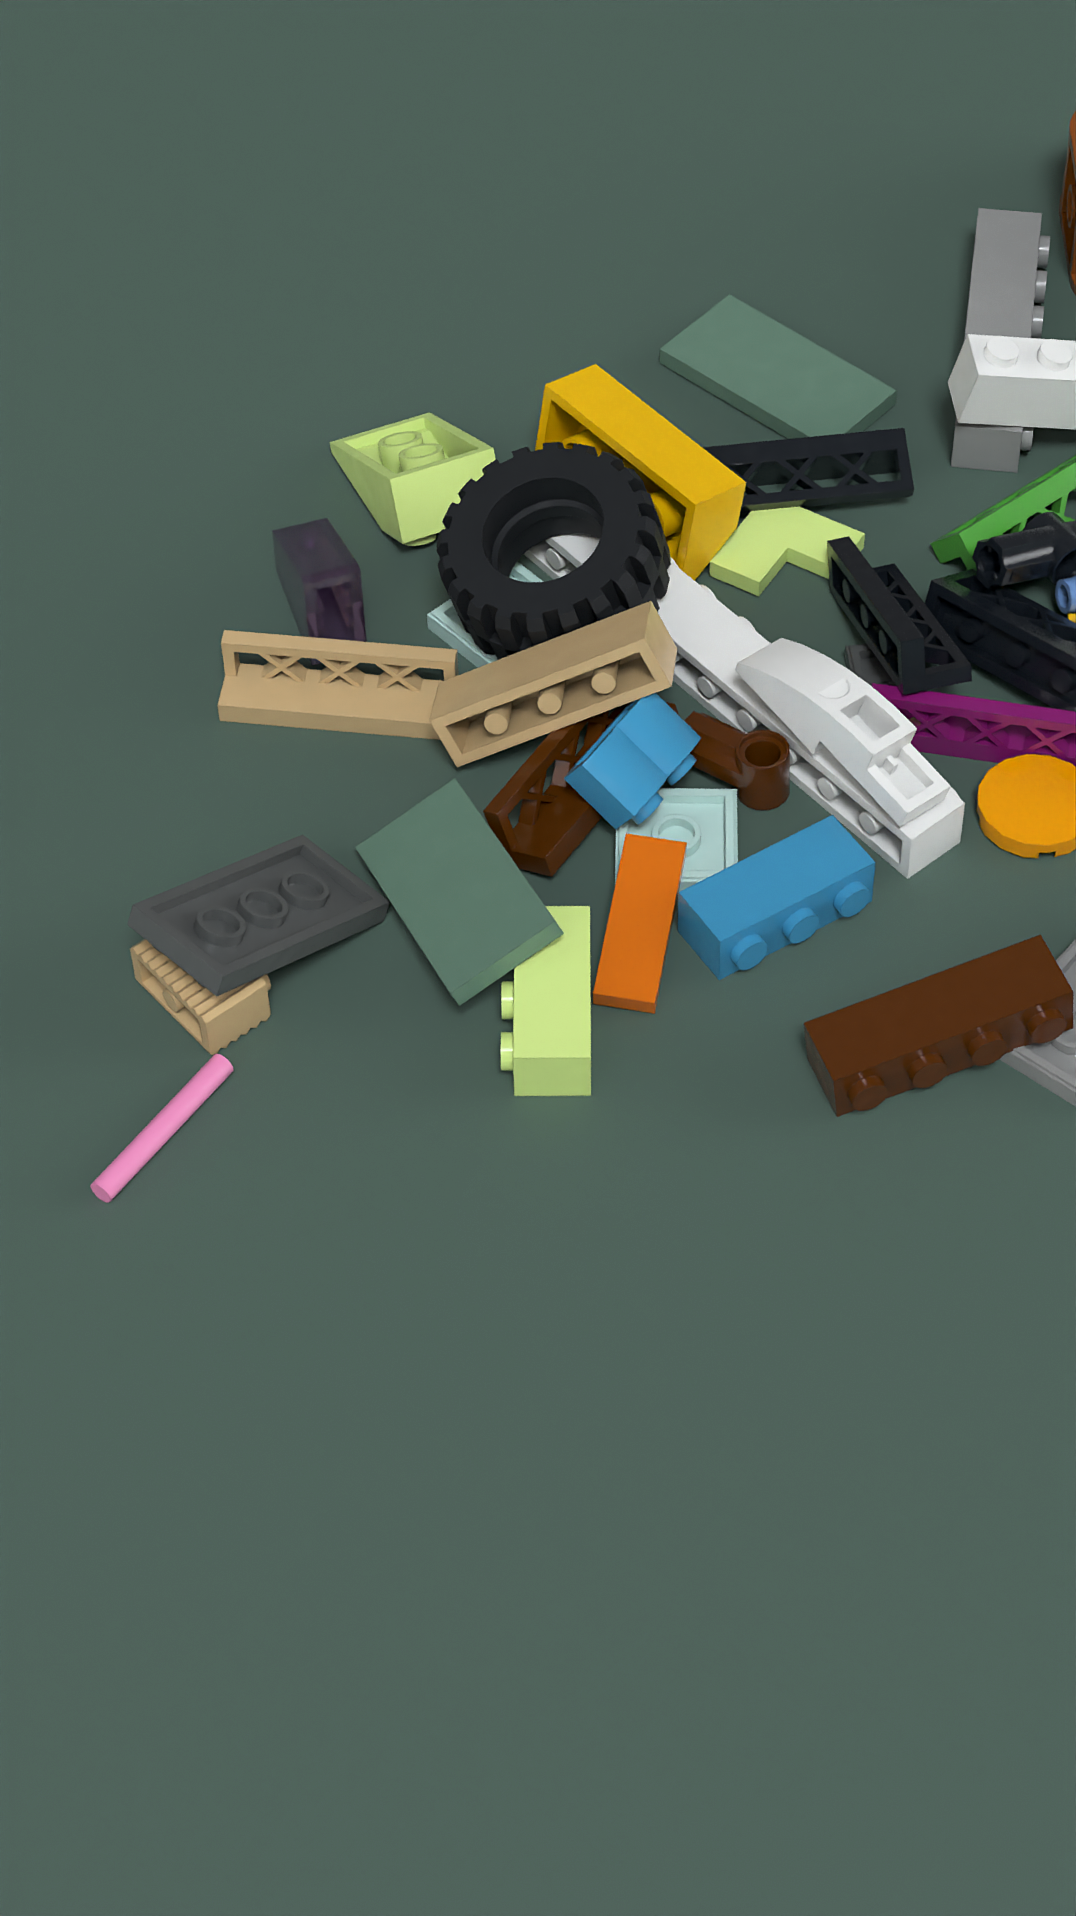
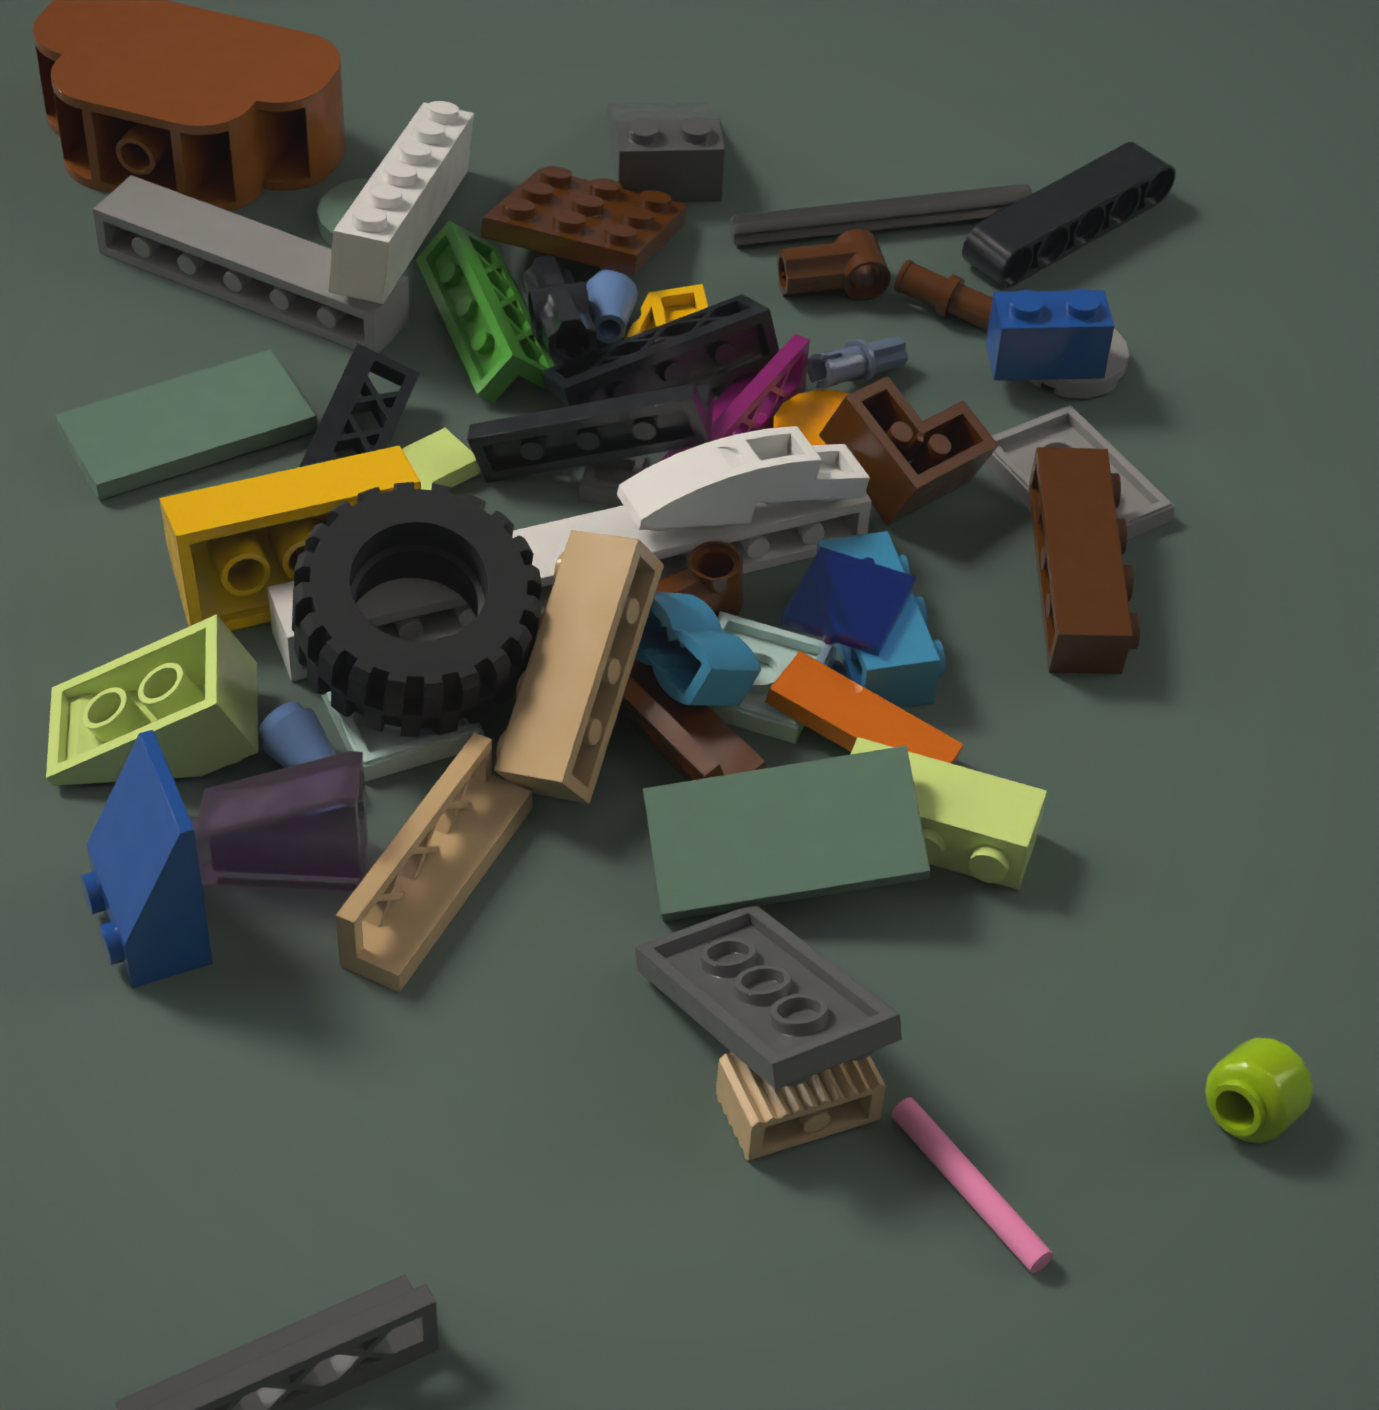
camera: 75 degrees left, 5 degrees down
none -> blue slope [80,729,213,988]
none -> medium blue cone [258,701,349,797]
none -> clear blue piece [781,547,916,656]
none -> reddish brown brick [819,376,999,525]
none -> lime head [1205,1037,1314,1144]

